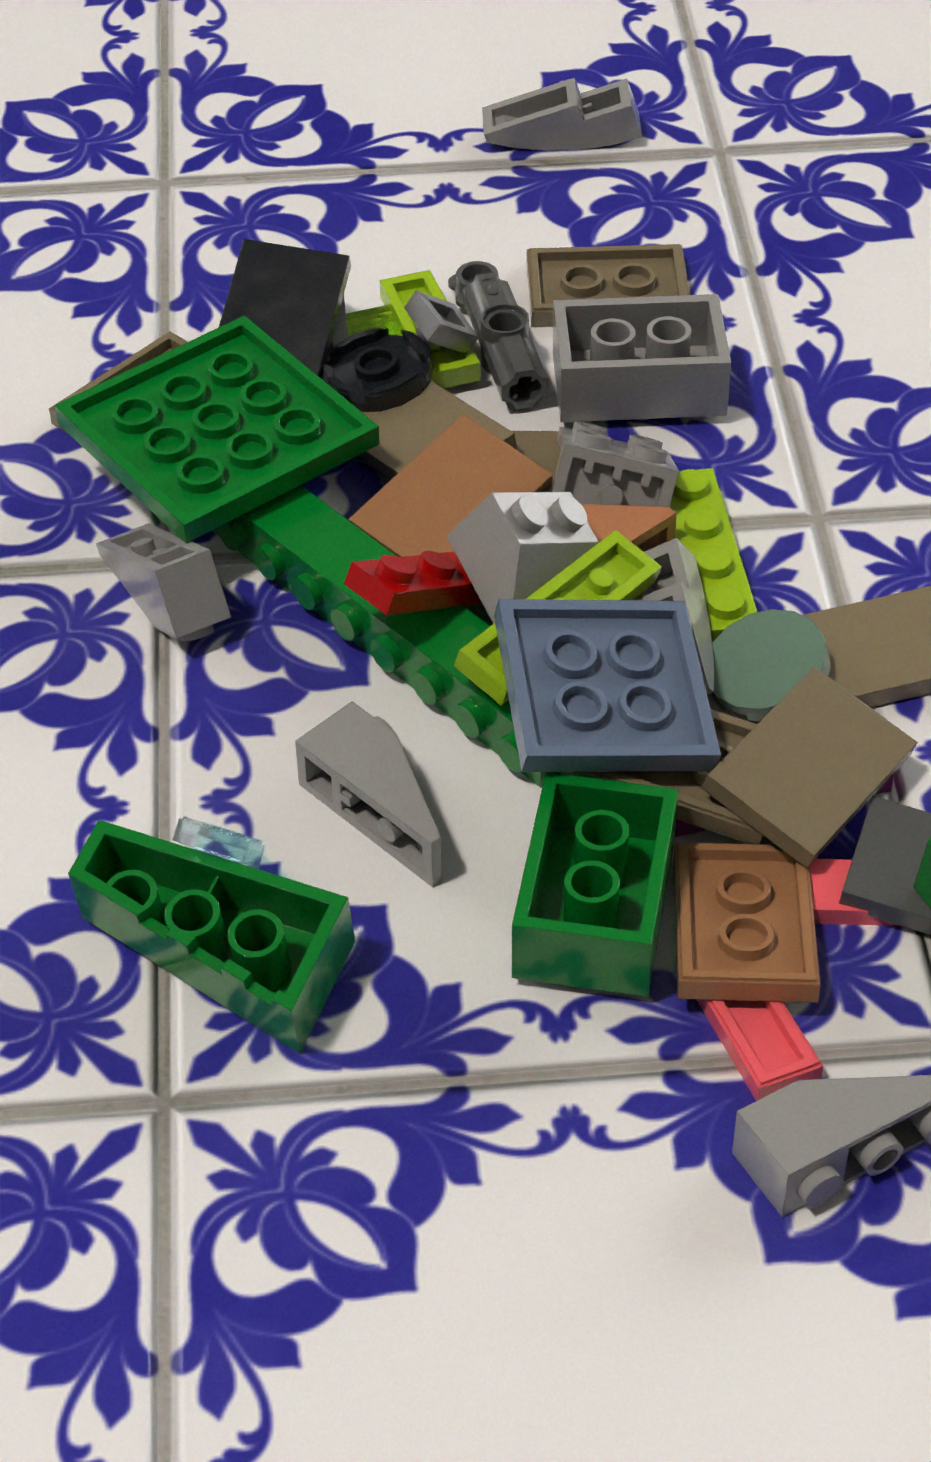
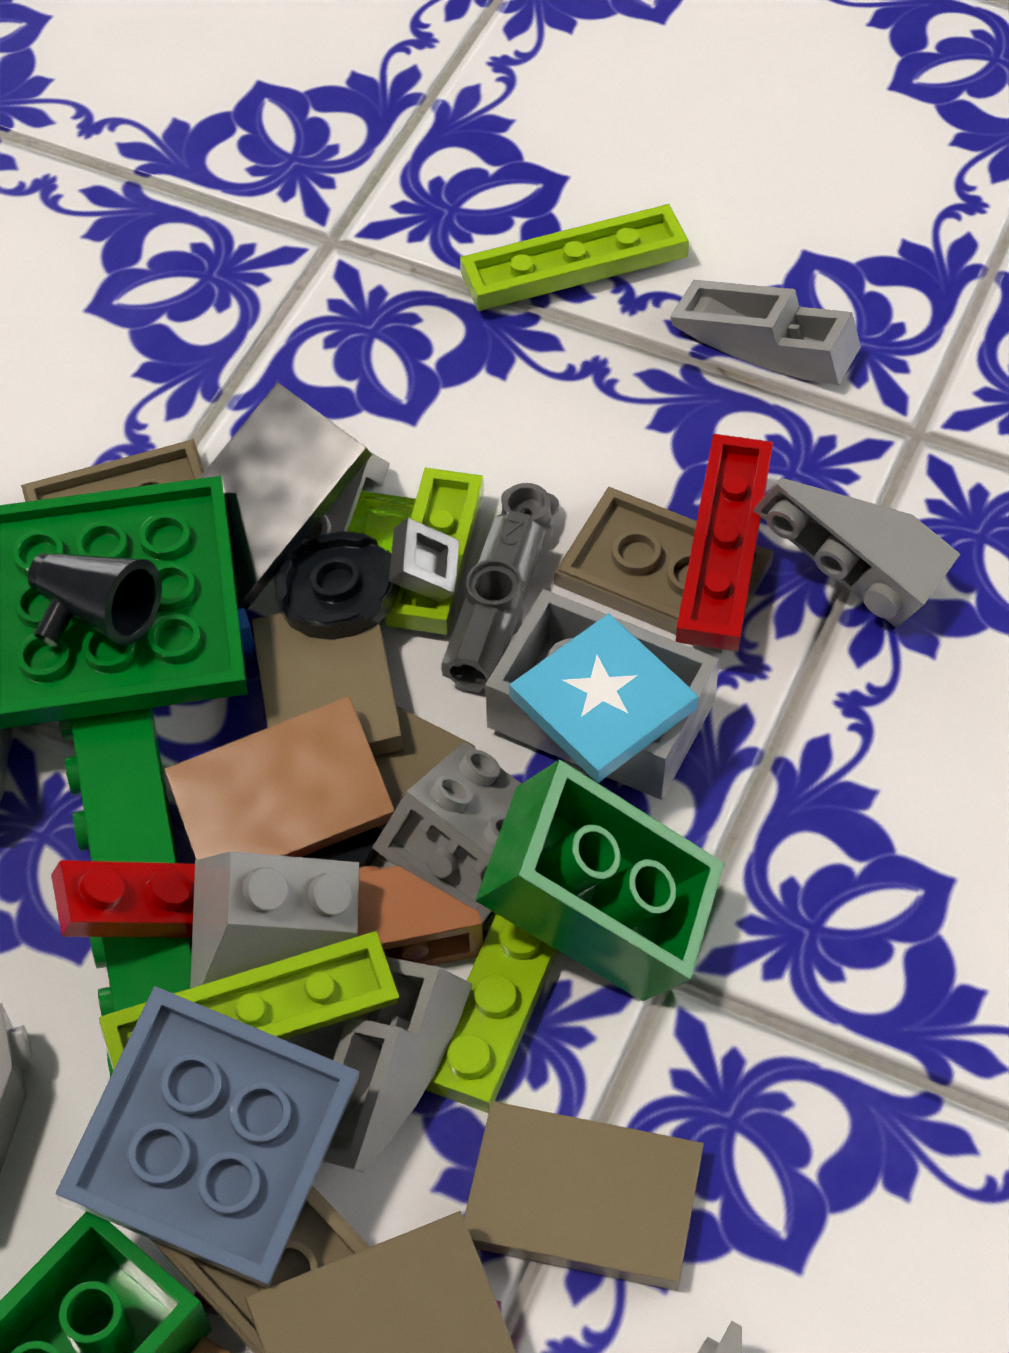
camera: 30 degrees right, 10 degrees up
sand green tile [712,609,831,722] -> none
none -> black piece [28,553,162,646]
none -> lime plate [460,204,689,311]
none -> green brick [475,759,725,1001]
none -> medium azure tile [509,613,699,783]
none -> red plate [675,433,773,652]
none -> light grey slope [753,478,960,628]

